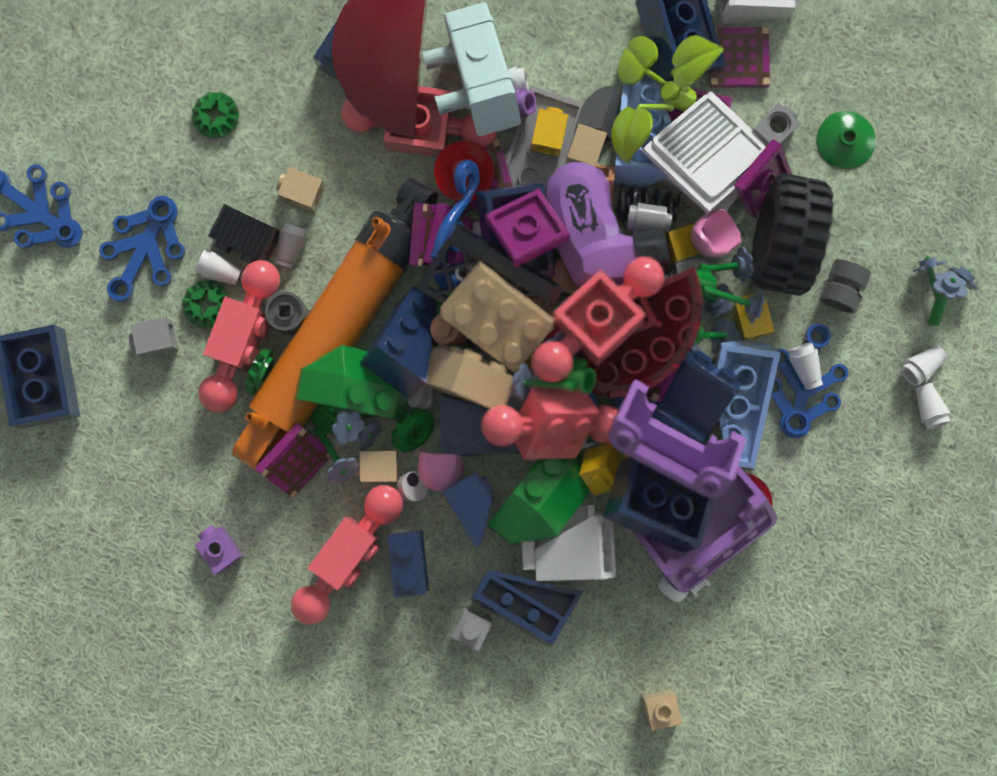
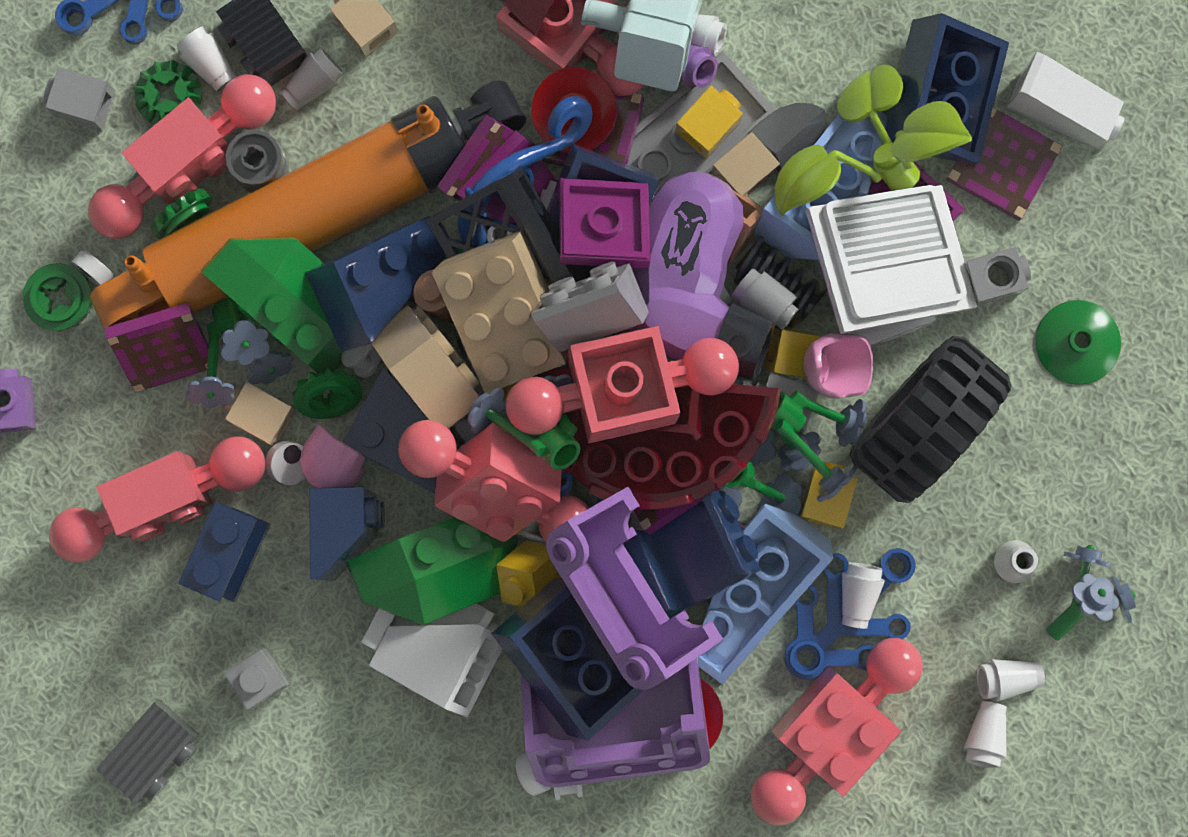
camera: 30 degrees right, 0 degrees up
dark blue wedge [470,570,584,647] -> none
magenta tile [734,139,792,219] -> none
dark grey wheel [819,259,871,314] -> none
none -> green gear [23,263,91,332]
none -> white tile [71,250,114,286]
none -> dark grey brick [96,701,200,804]
none -> light grey slope [531,262,649,353]
none -> coral brick [750,638,923,825]
none -> white cone [994,540,1038,583]

